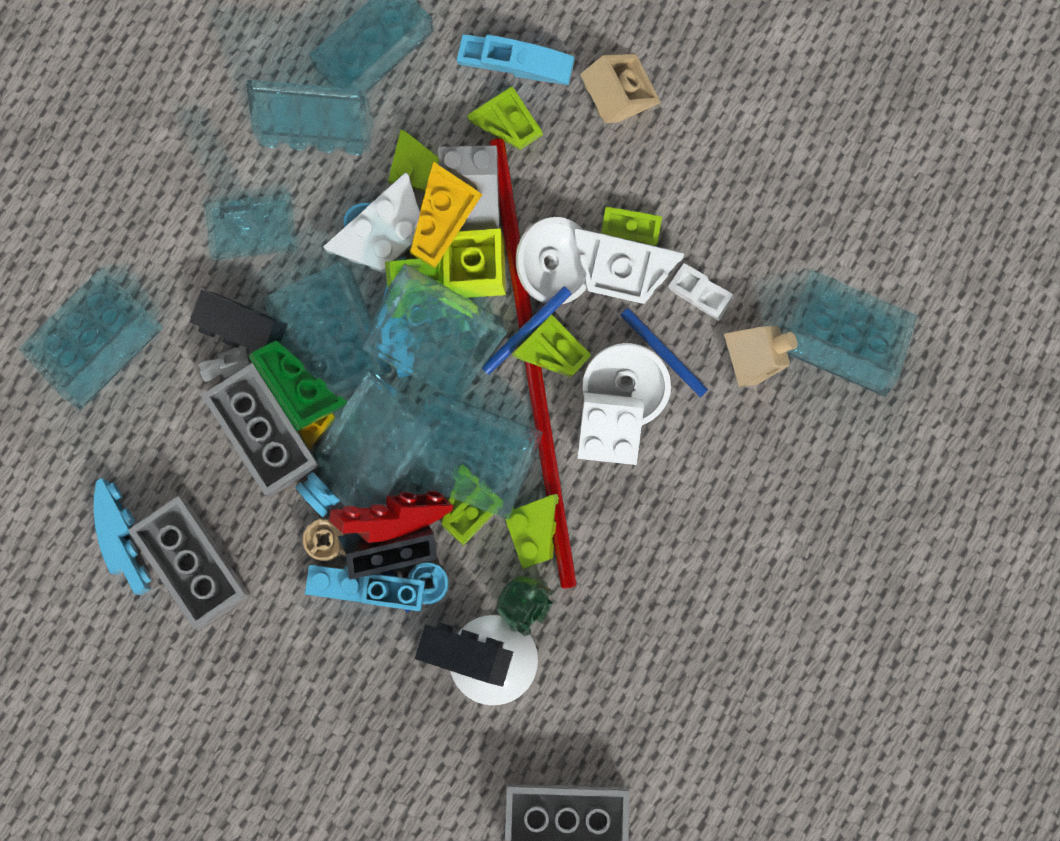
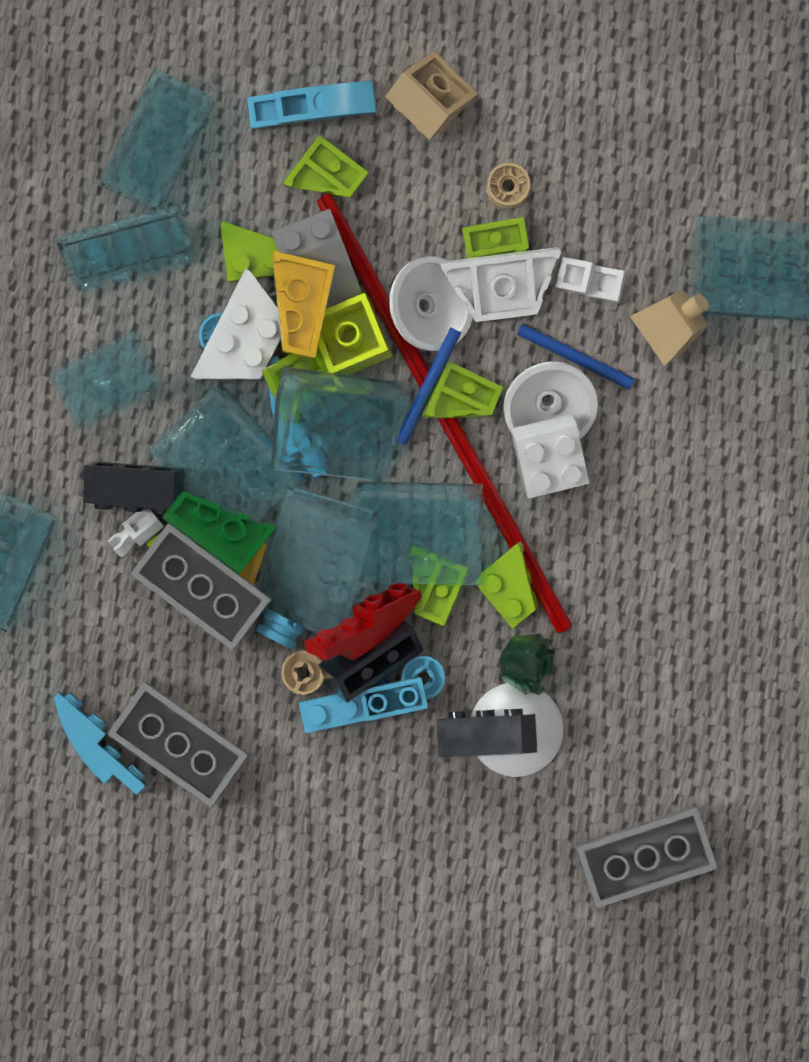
camera: 15 degrees left, 5 degrees up
none -> tan wheel [487,163,530,209]

